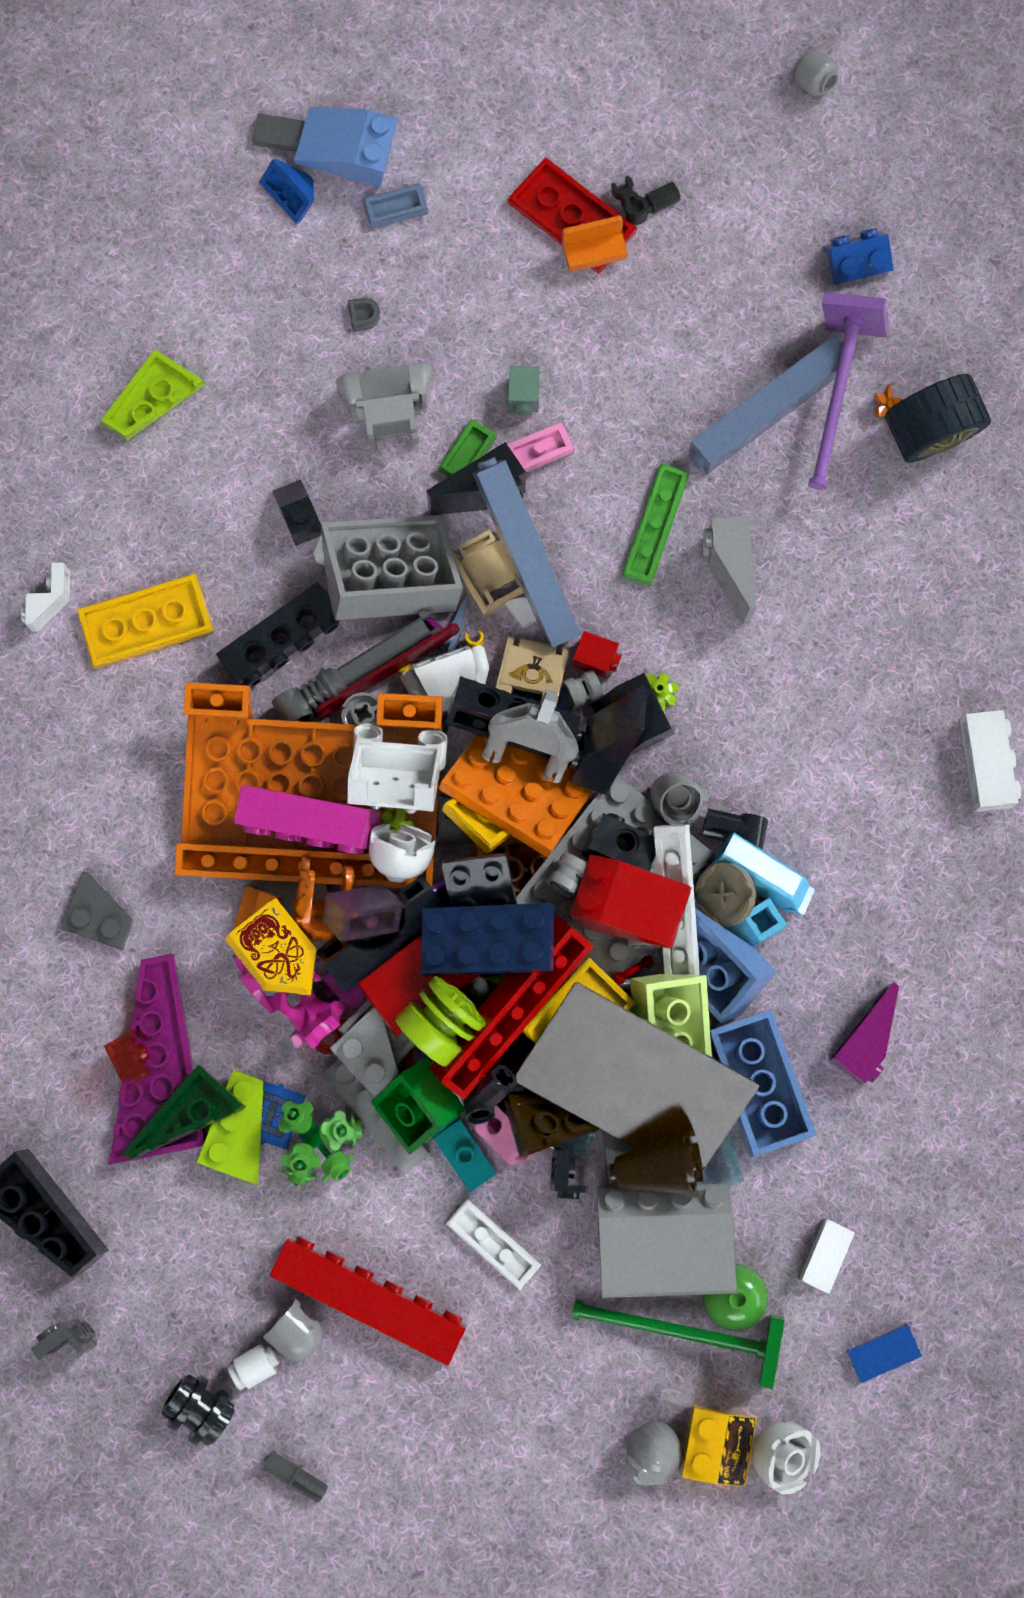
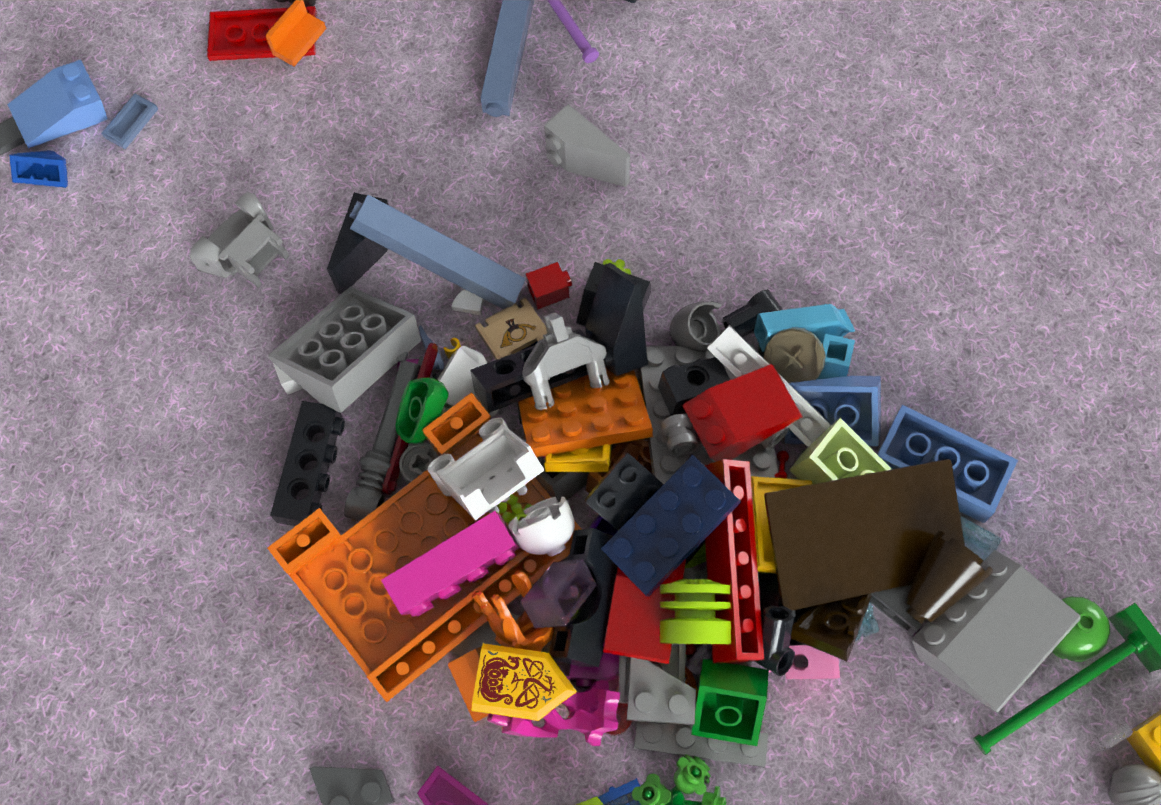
camera: 40 degrees left, 10 degrees down
white slope [21,563,70,632] -> none
yellow tile [76,573,214,669] -> none
lime wing [101,349,206,441] -> none
black slope [272,479,321,546] -> none
dark grey tile [347,298,380,332] -> none
teal plate [433,1120,497,1193] -> none
bright green tile [438,419,497,477] -> none
white tile [446,1199,541,1290] -> none
tan container [452,527,525,618] -> none
bright pink plate [507,422,574,472] -> none
sand green brick [508,366,540,416] -> none
black bracket [550,1150,588,1199] -> none
light grey wheel [562,670,604,710] -> none
bright green tile [622,463,690,586] -> none
white slope [798,1219,855,1294] -> none
magenta slope [830,982,899,1084] -> none
white brick [960,710,1021,812] -> none
none -> green piece [395,378,449,444]

